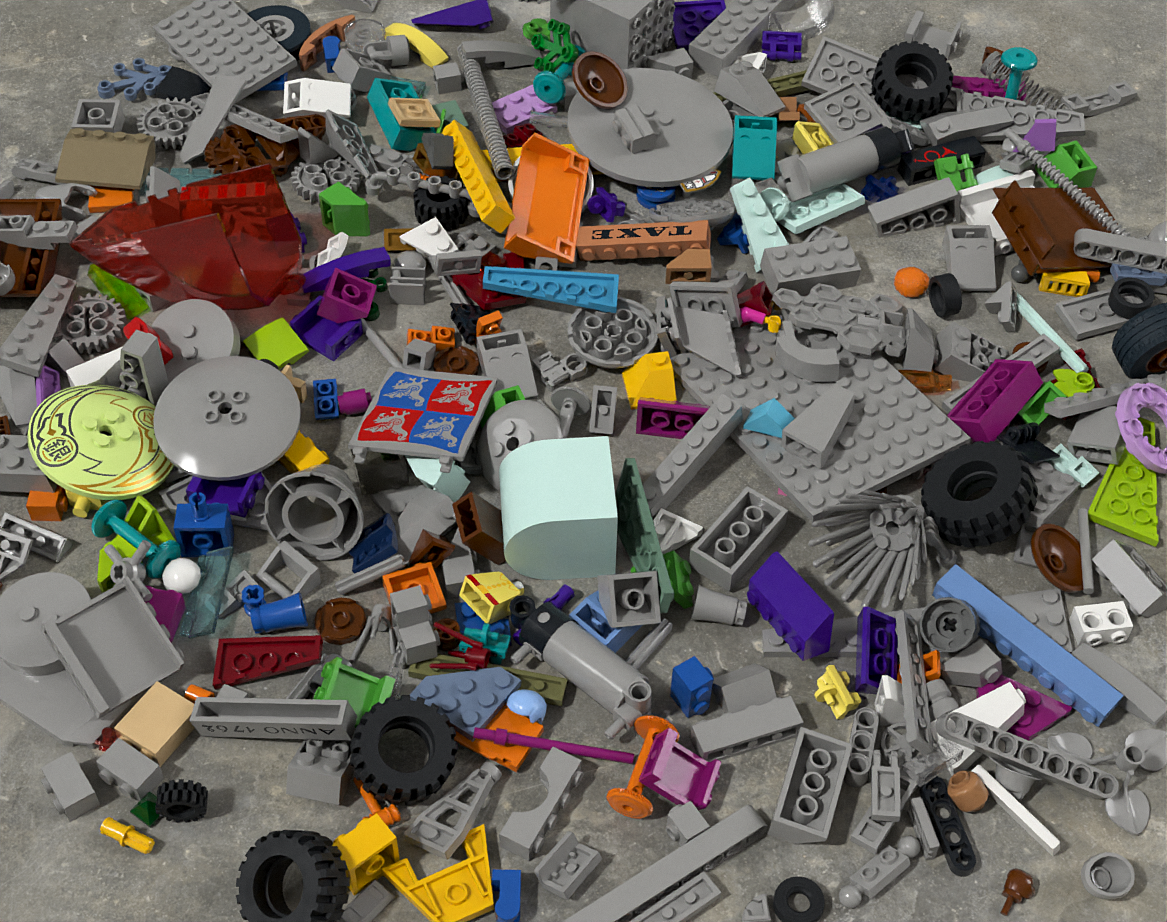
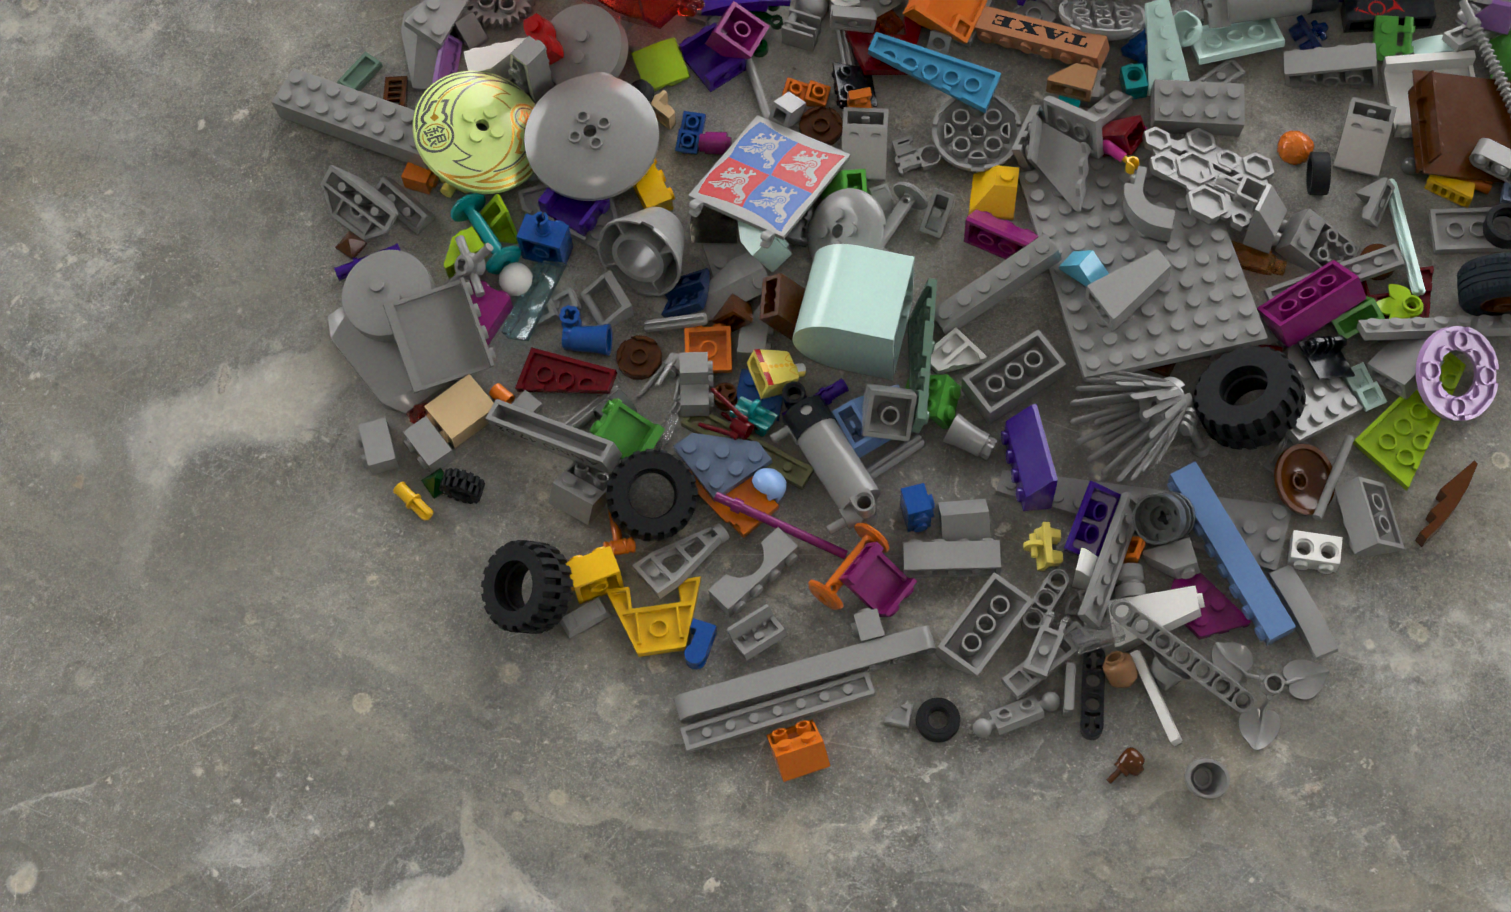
camera: 25 degrees right, 15 degrees up
none -> teal brick [1119,63,1149,100]

